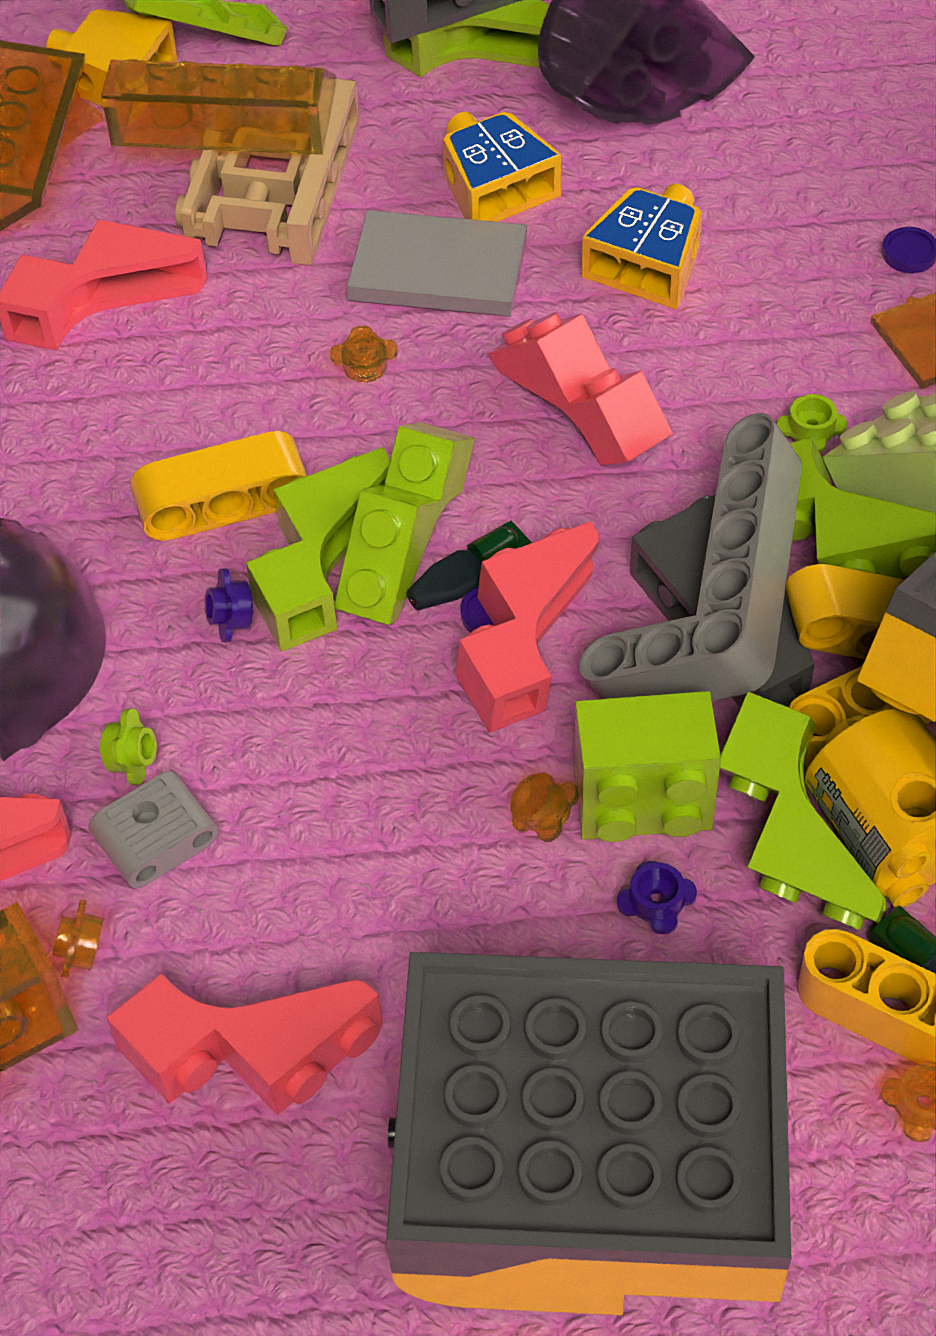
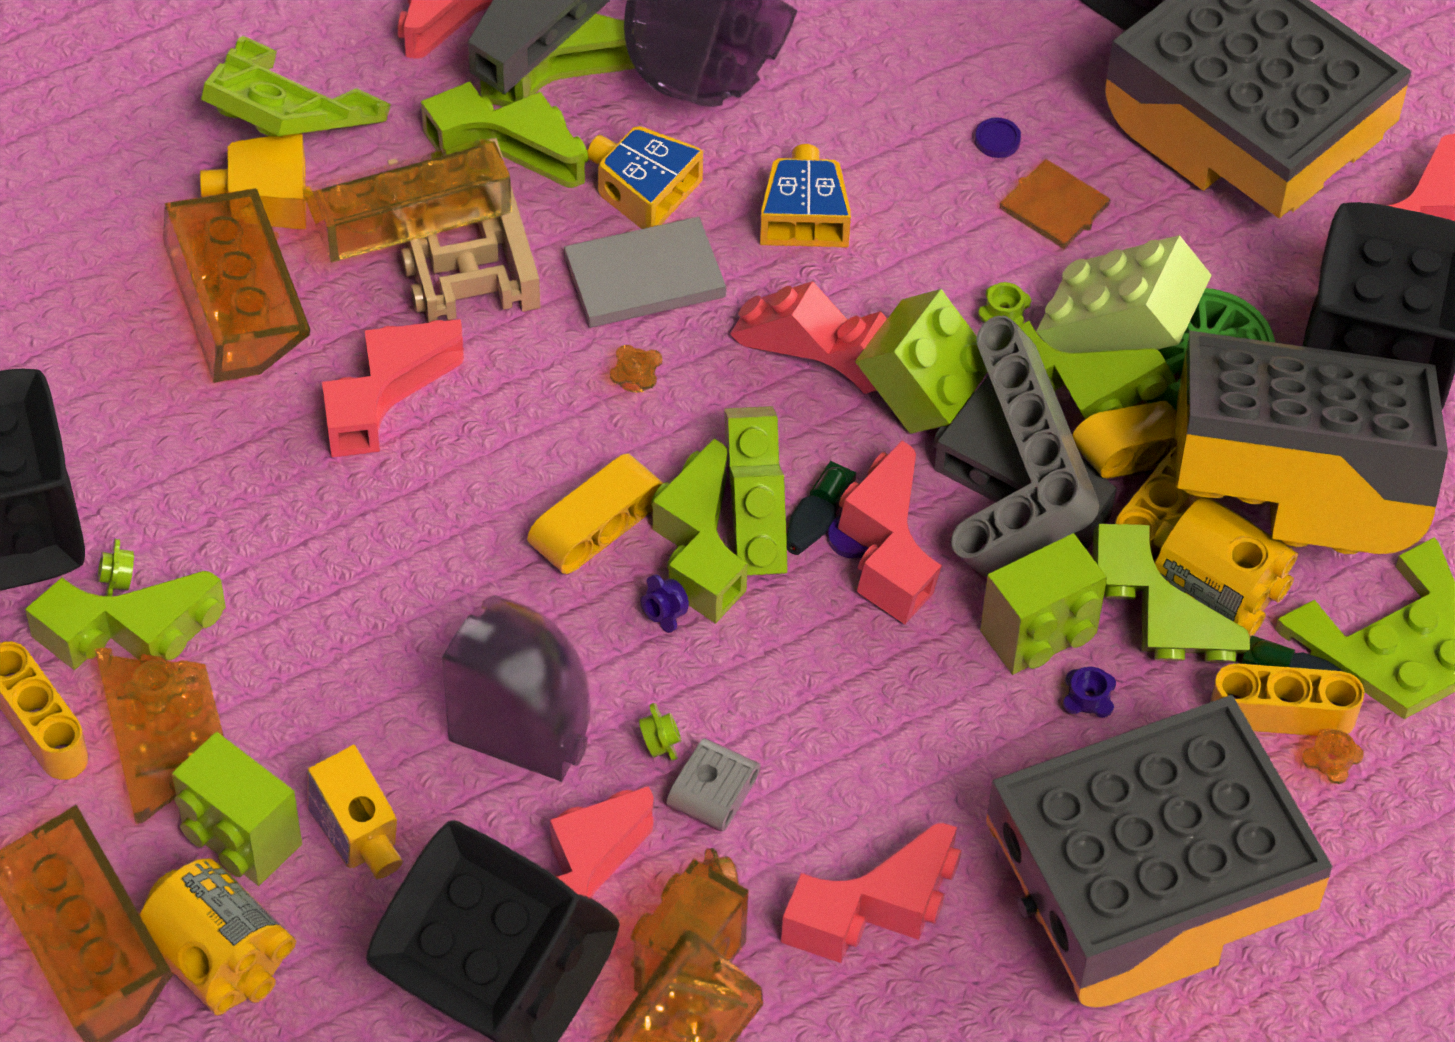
camera: 30 degrees left, 0 degrees up
clear yellow plate [510,772,579,842] -> none
none -> lime arch [421,81,588,188]
none -> lime brick [855,289,988,434]

